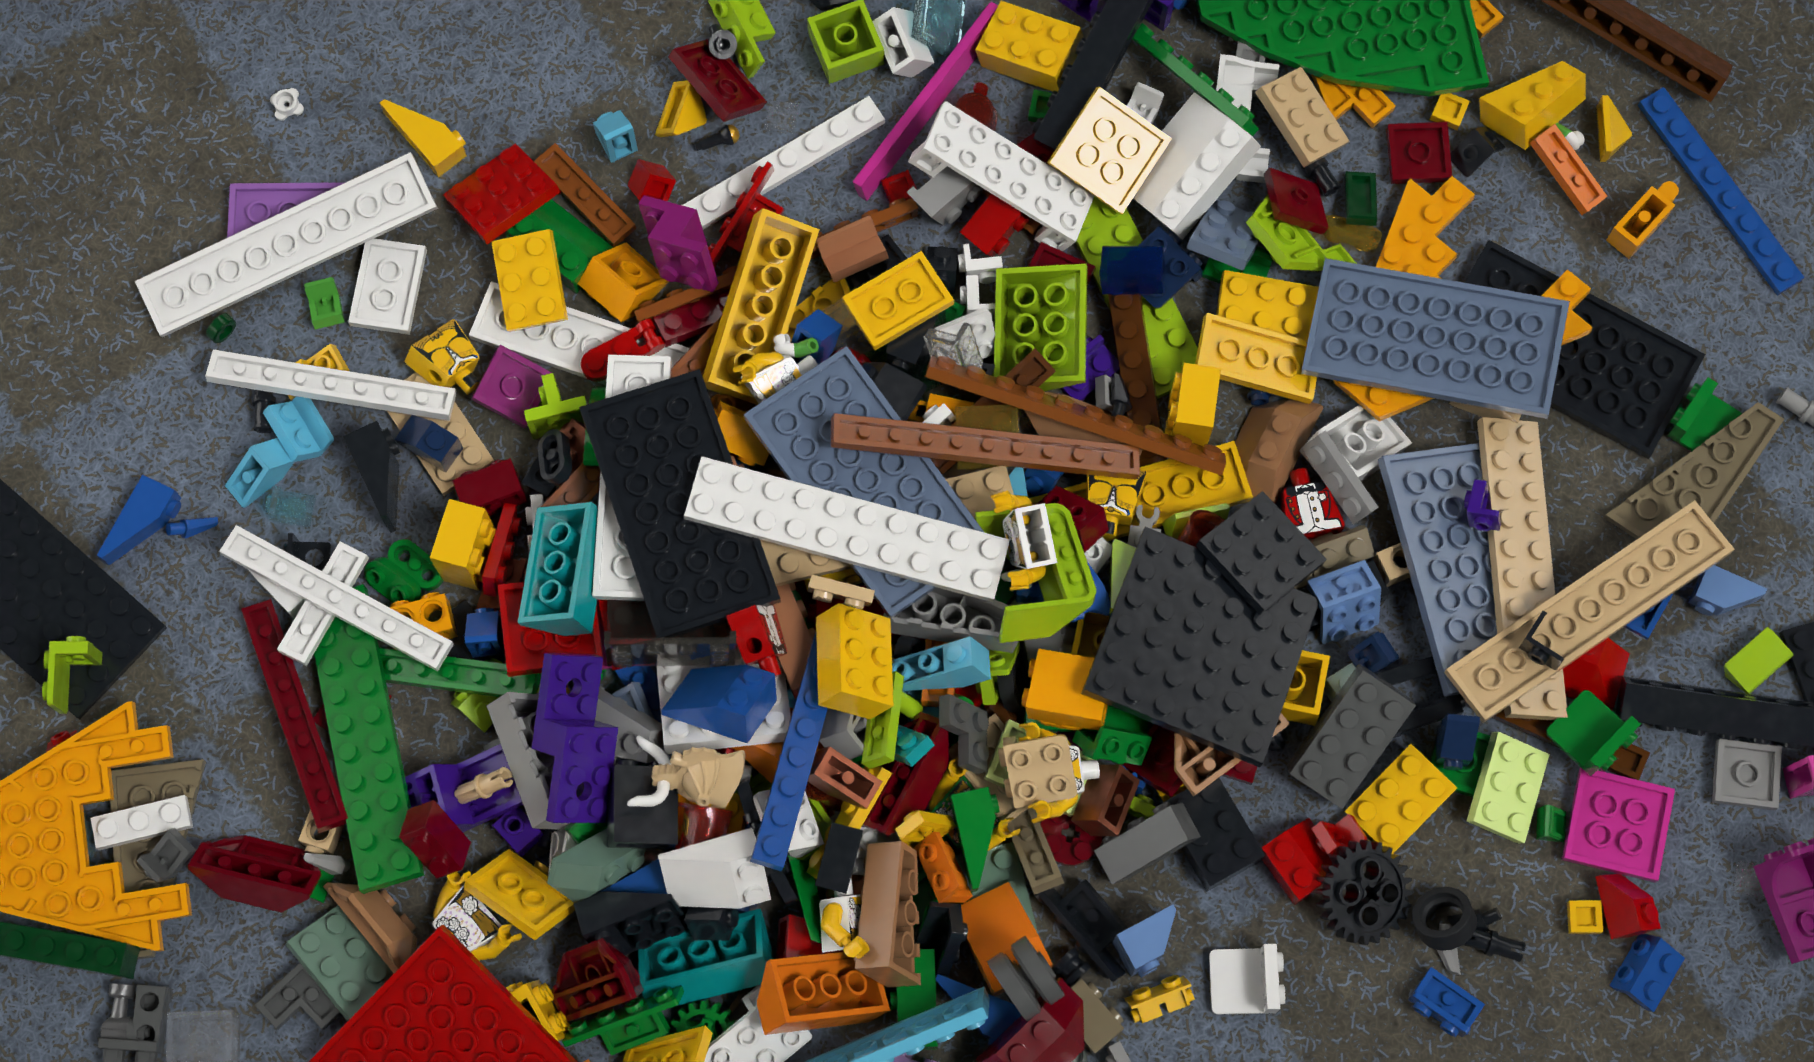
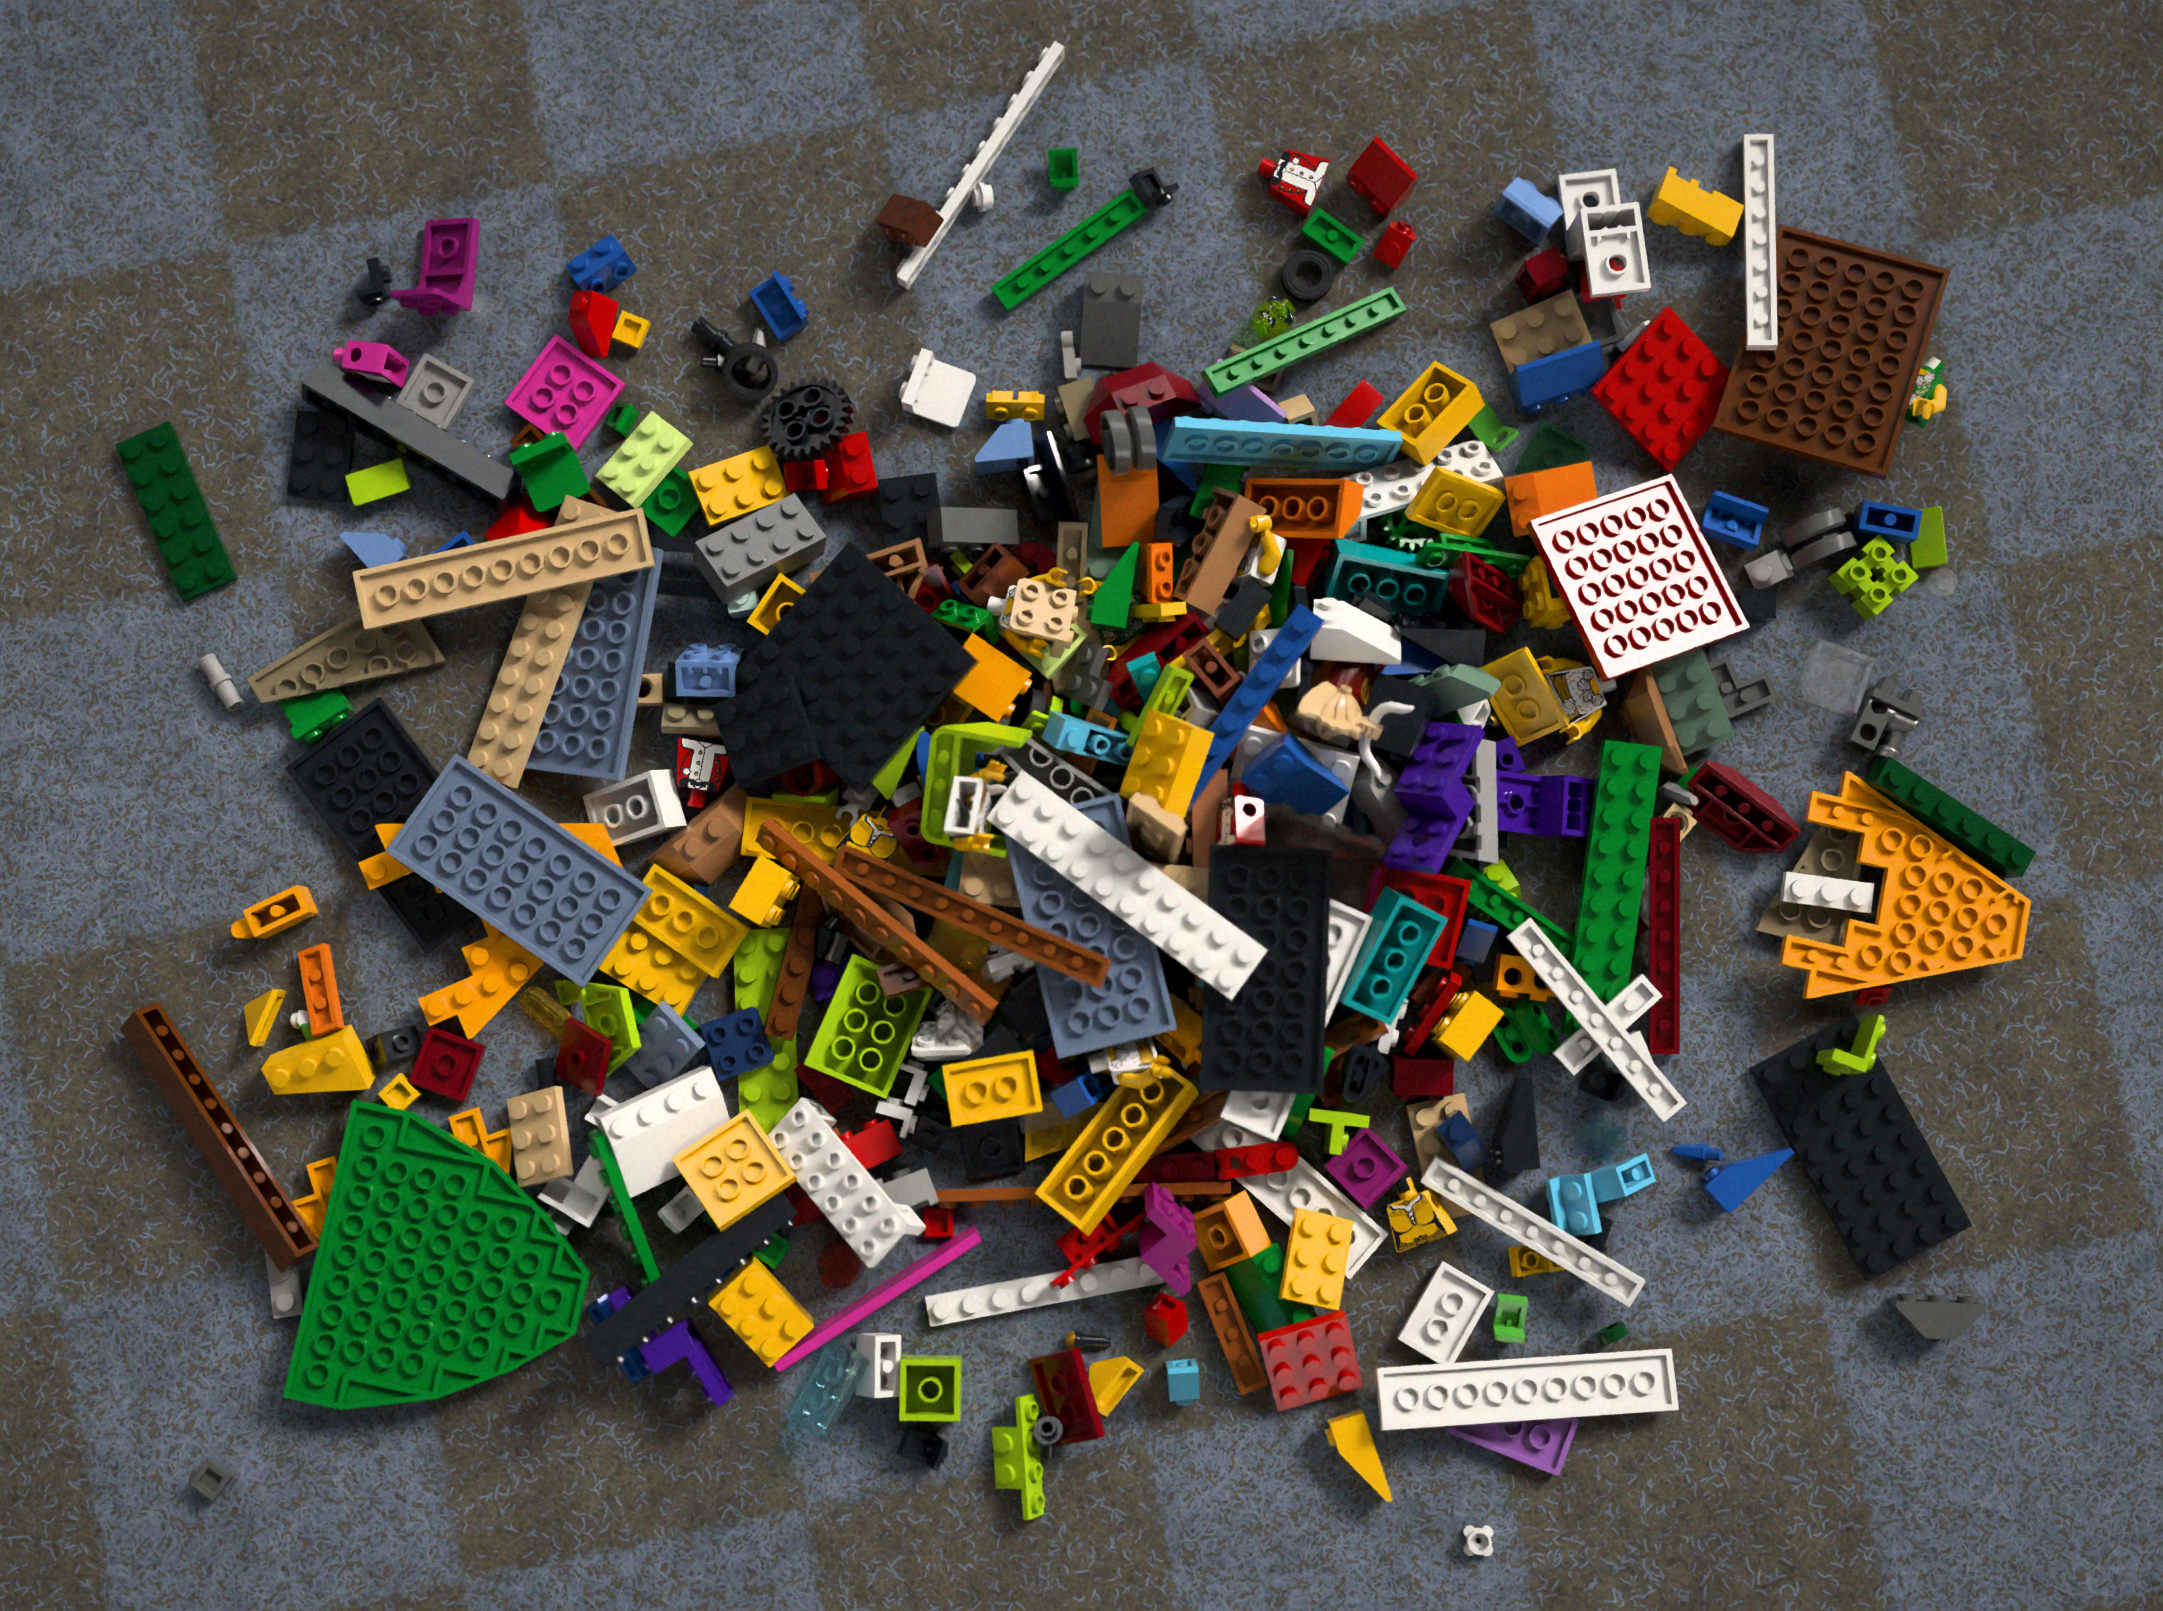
camera: 160 degrees left, 10 degrees up
dark grey bracket [137,828,196,882] -> none
dark red brick [399,800,471,879] -> none
tan axle [454,767,513,804] -> none
arm [773,334,819,358] -> none
nougat panel [816,216,889,283] -> none
clear blue brick [1100,246,1166,295] -> none
light grey plate [1301,430,1379,525] -> none
dark green tile [1345,171,1377,226] -> none
dark blue bracket [1347,631,1399,673] -> none
dark blue slope [1435,714,1480,770] -> none
dark purple bracket [1464,479,1501,531] -> none
black bracket [1519,611,1564,670] -> none
blue plate [1637,87,1804,296] -> none

